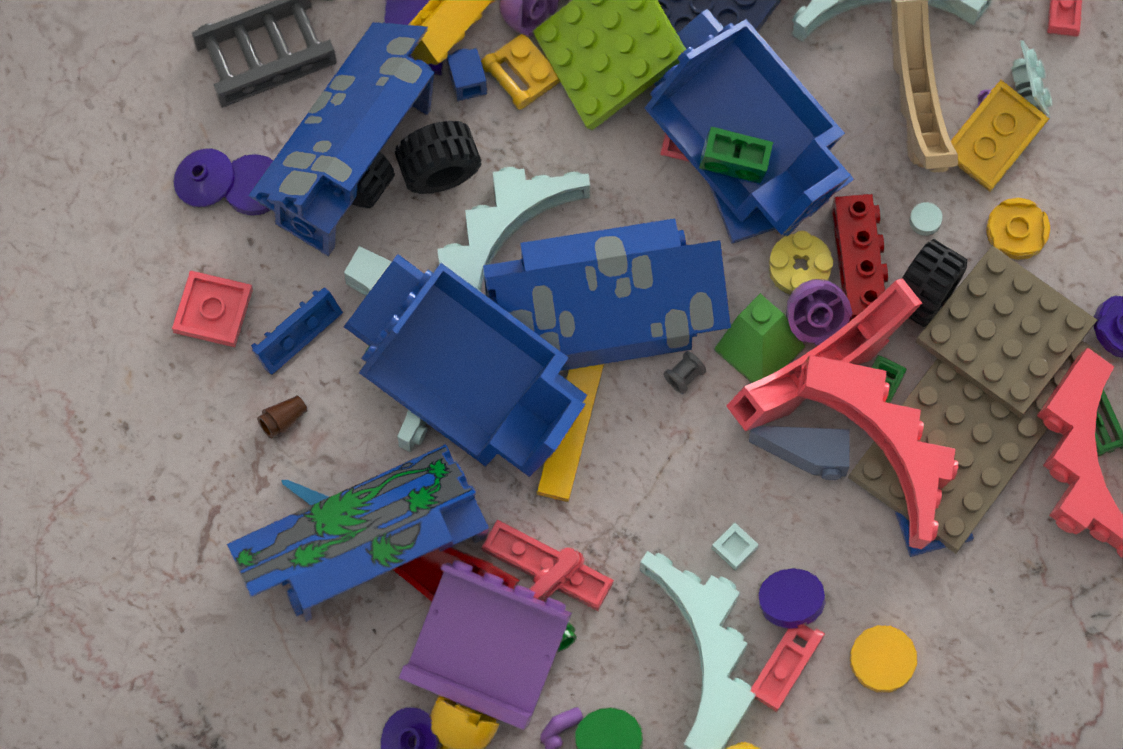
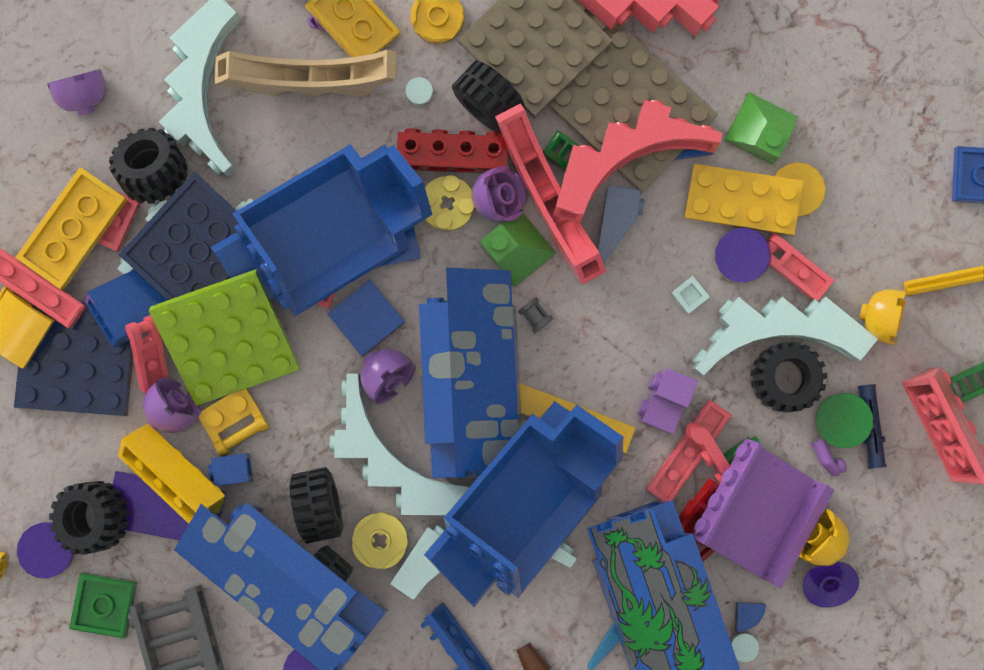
camera: 85 degrees left, 15 degrees up
green brick [699,127,773,184] -> none
none -> blue tile [327,279,405,357]
none -> light yellow plate [352,512,408,569]
none -> medium lavender cylinder [360,349,416,404]
none -> medium lavender brick [637,368,698,434]
none -> yellow plate [684,164,804,236]
none -> bright green slope [724,92,797,165]
none -> light aqua tile [730,632,759,662]
none -> blue tile [735,602,766,632]
none -> black tyre [750,342,827,412]

